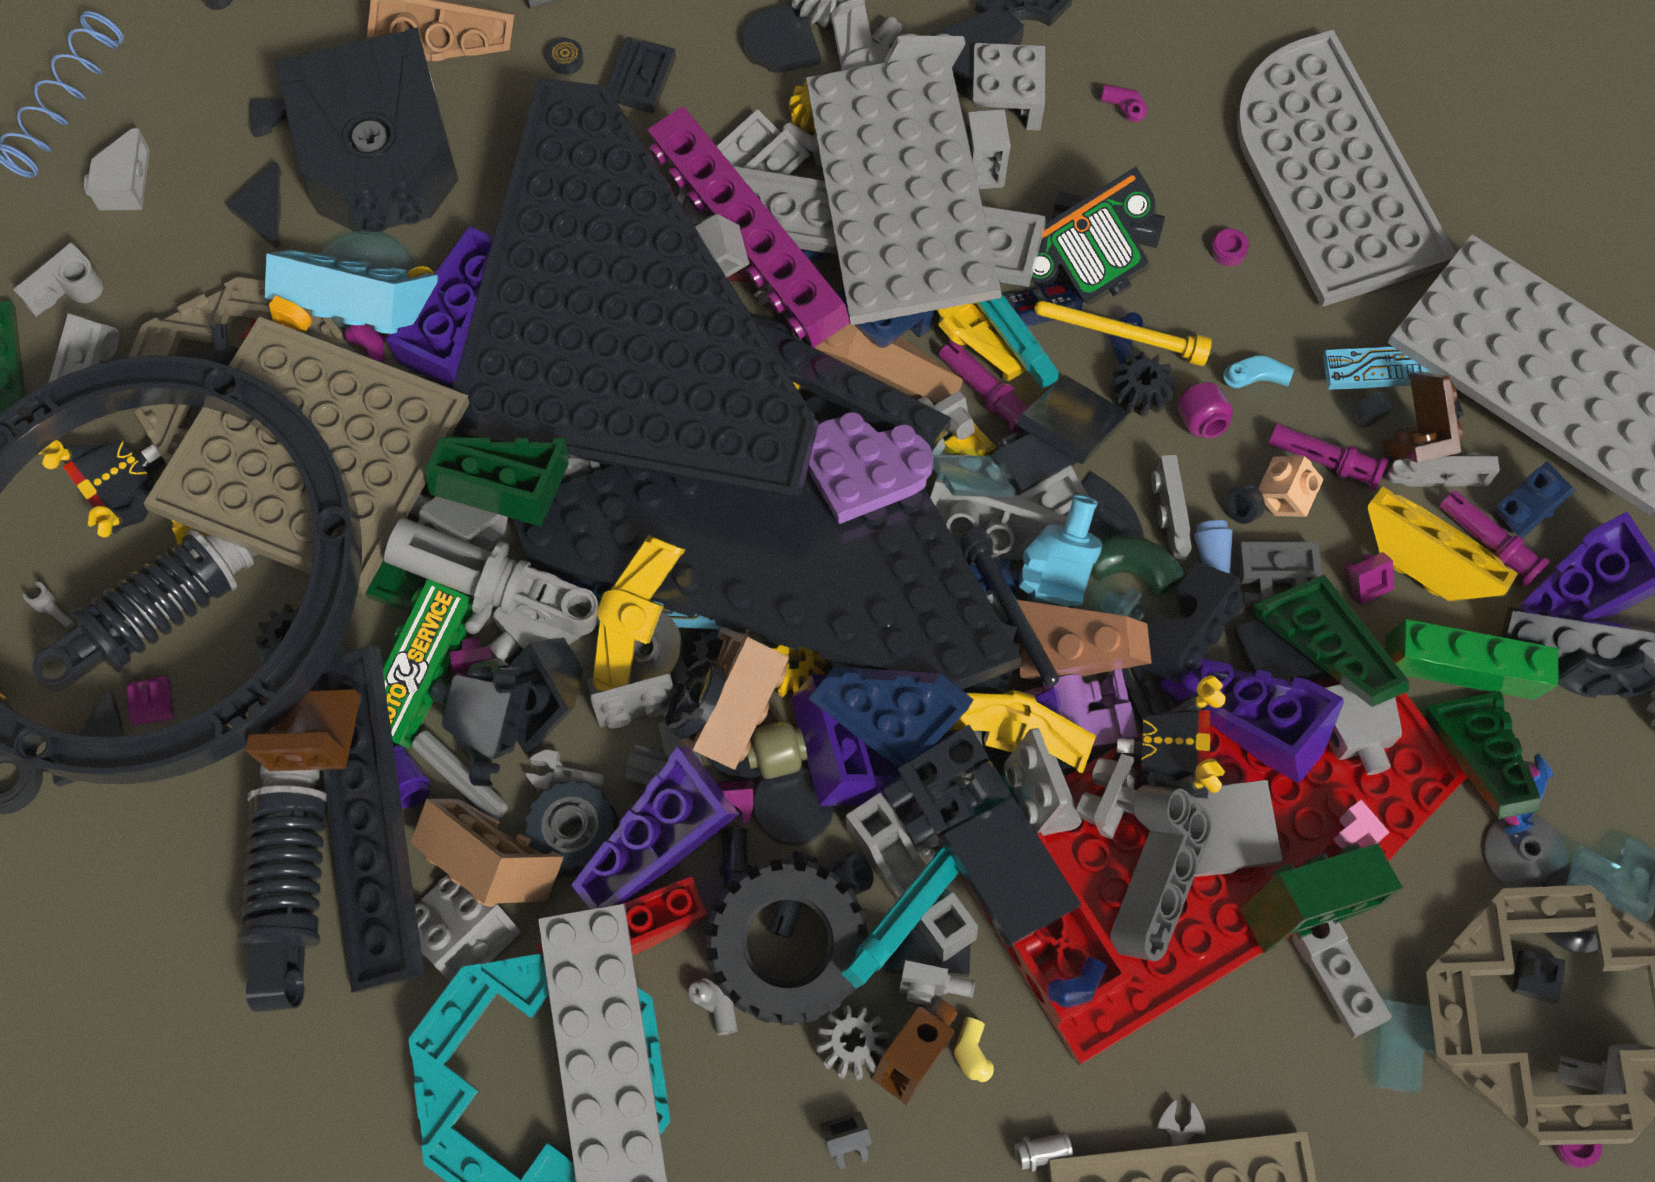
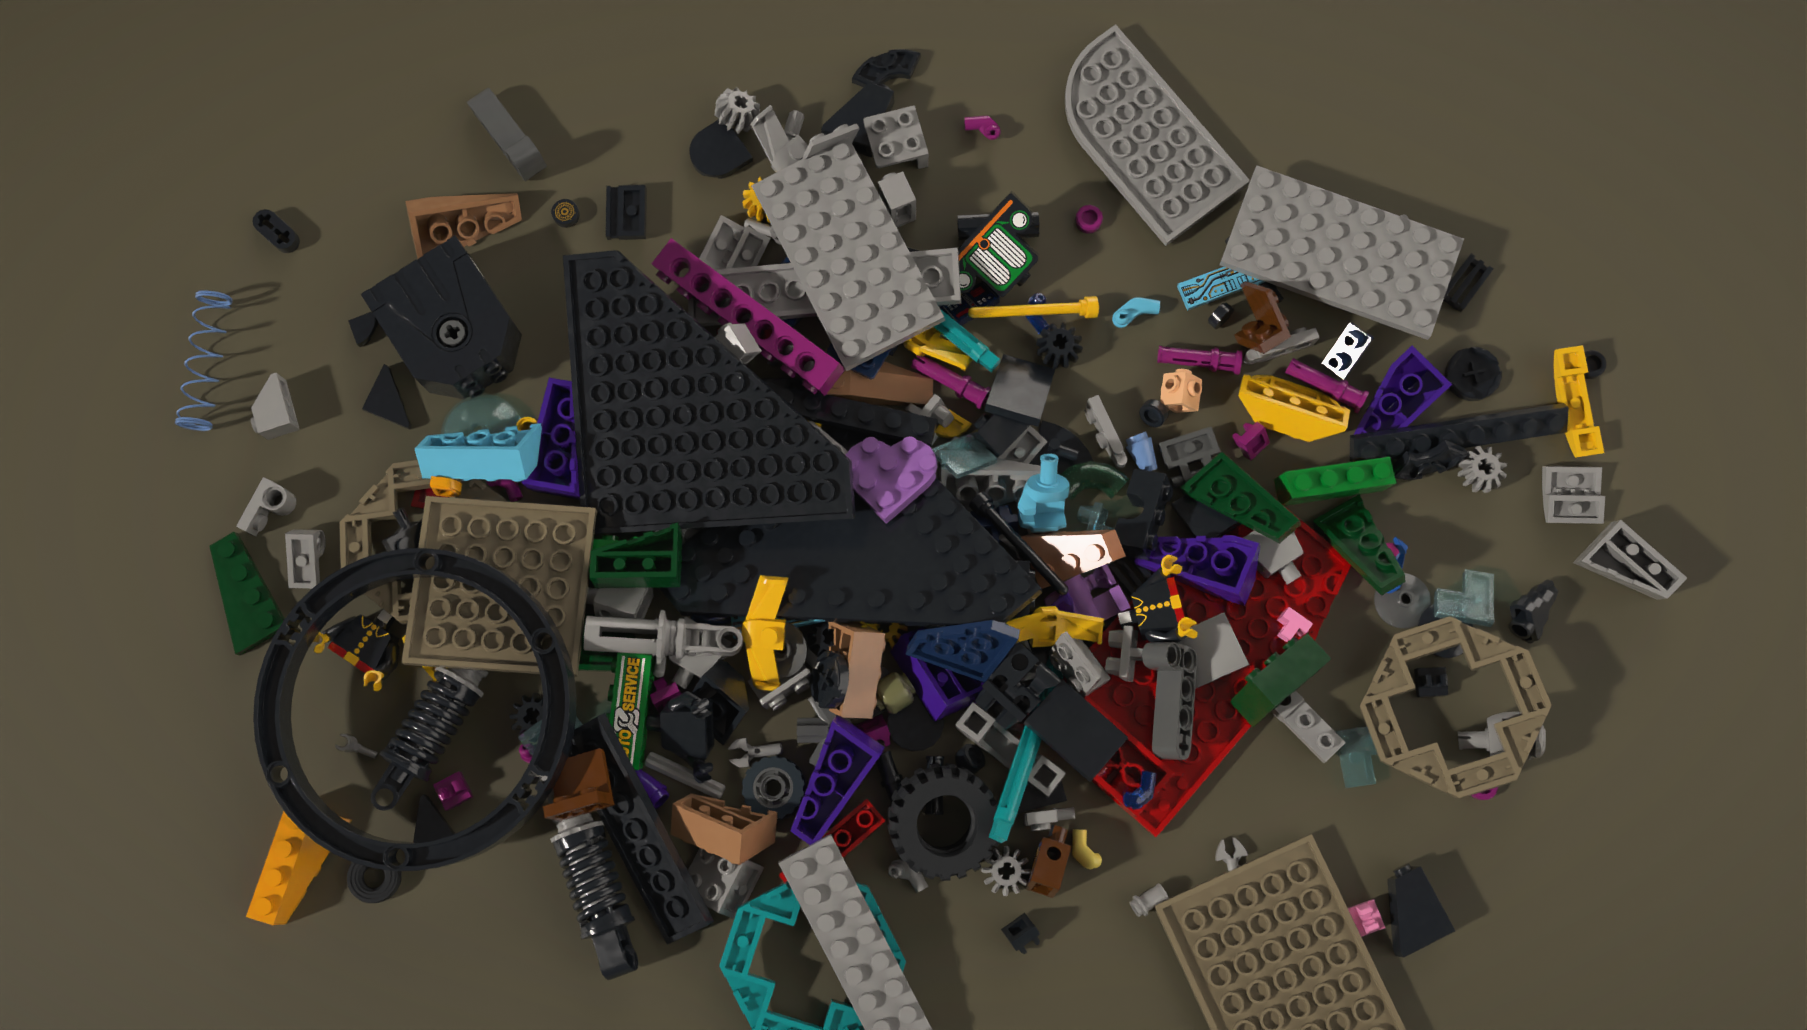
camera: 15 degrees left, 10 degrees up
magenta head [1177,382,1233,438] -> none

